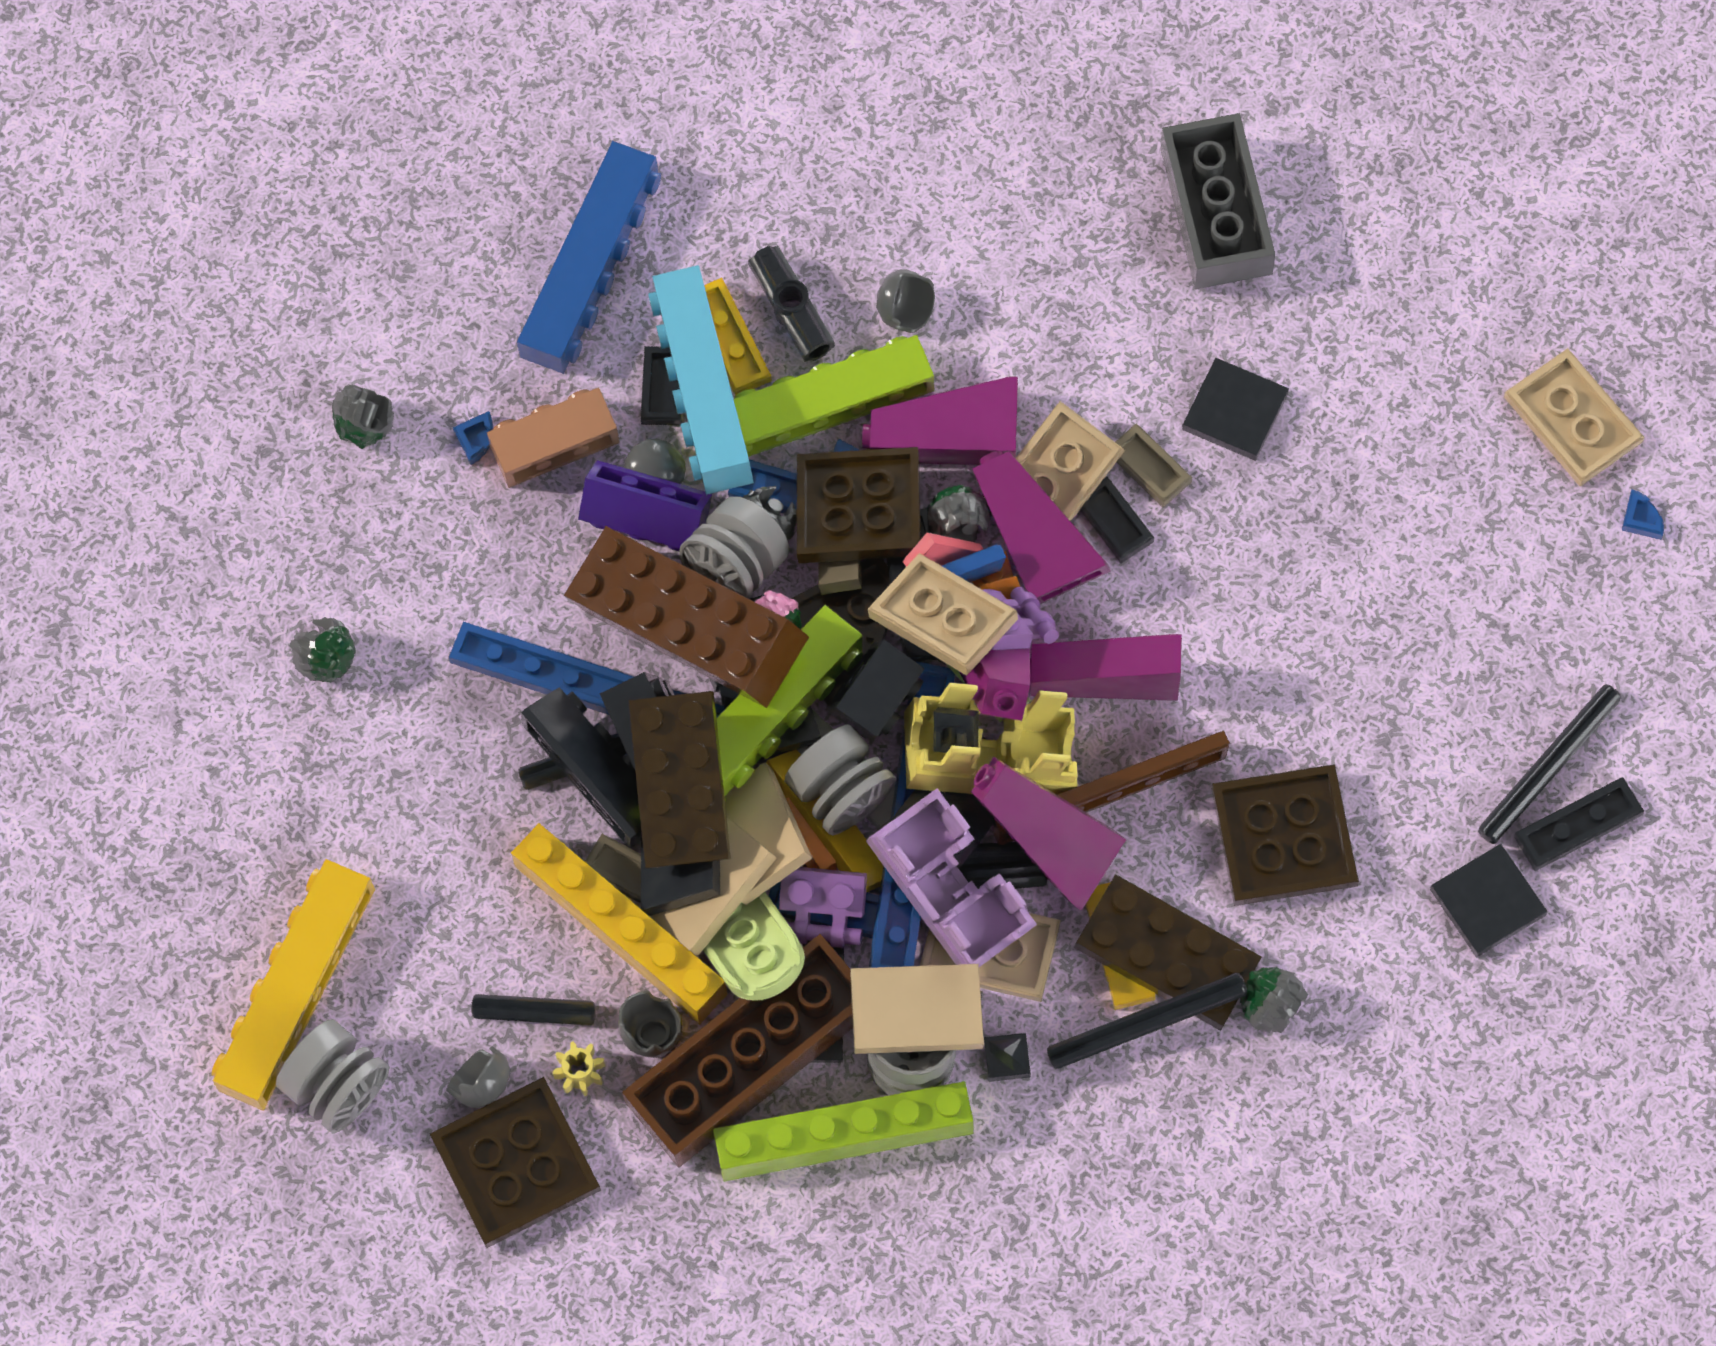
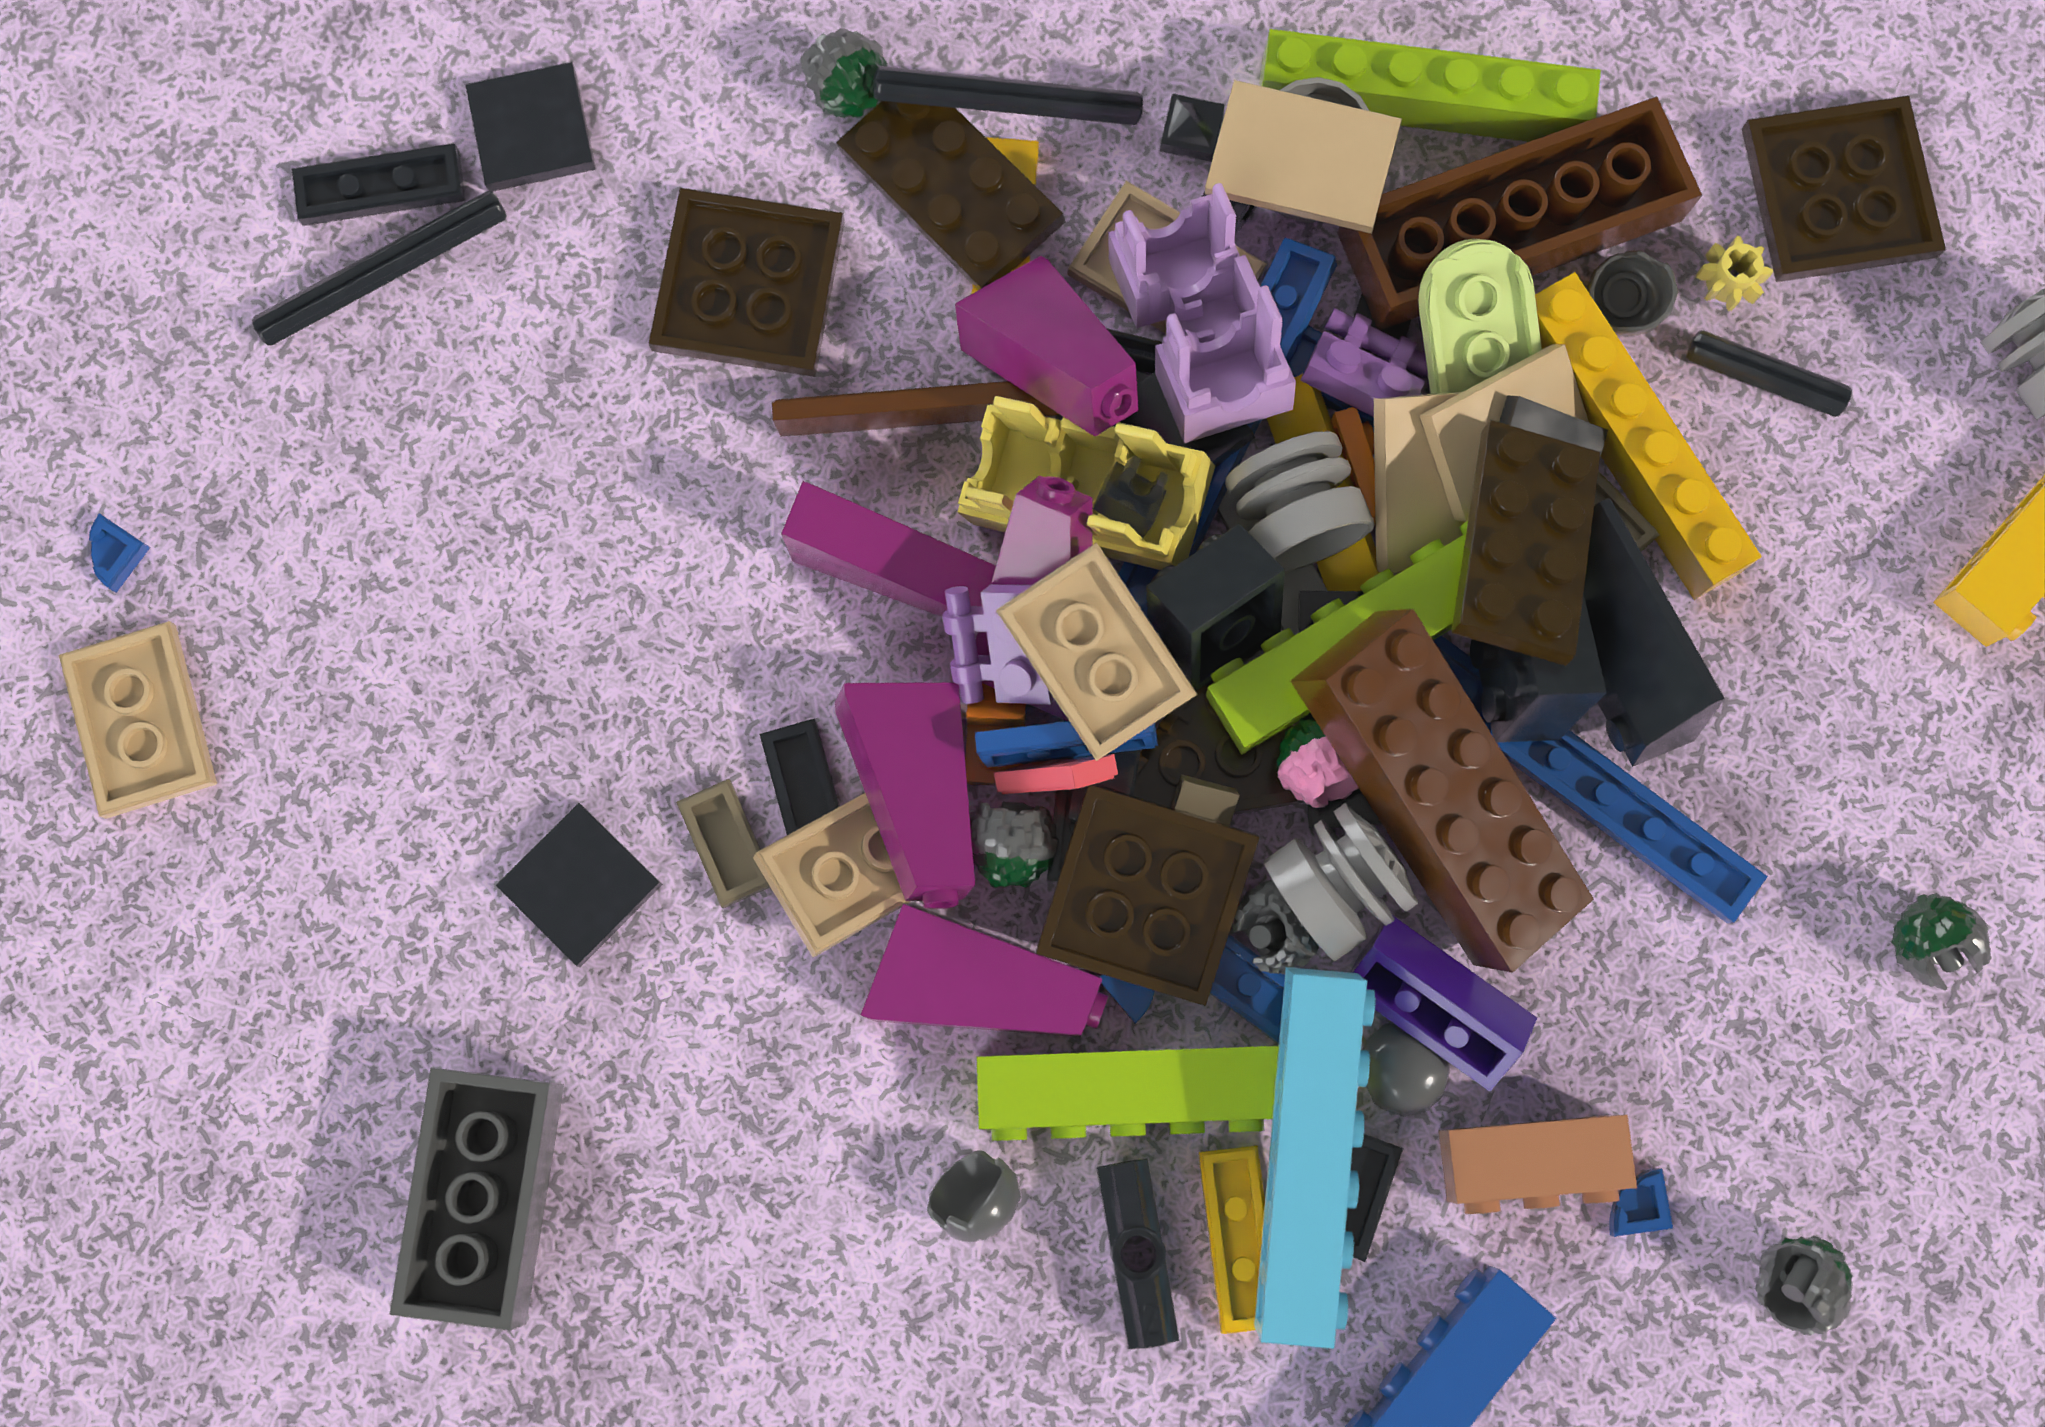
camera: 165 degrees left, 10 degrees up
dark grey hair [446,1046,511,1108] -> none

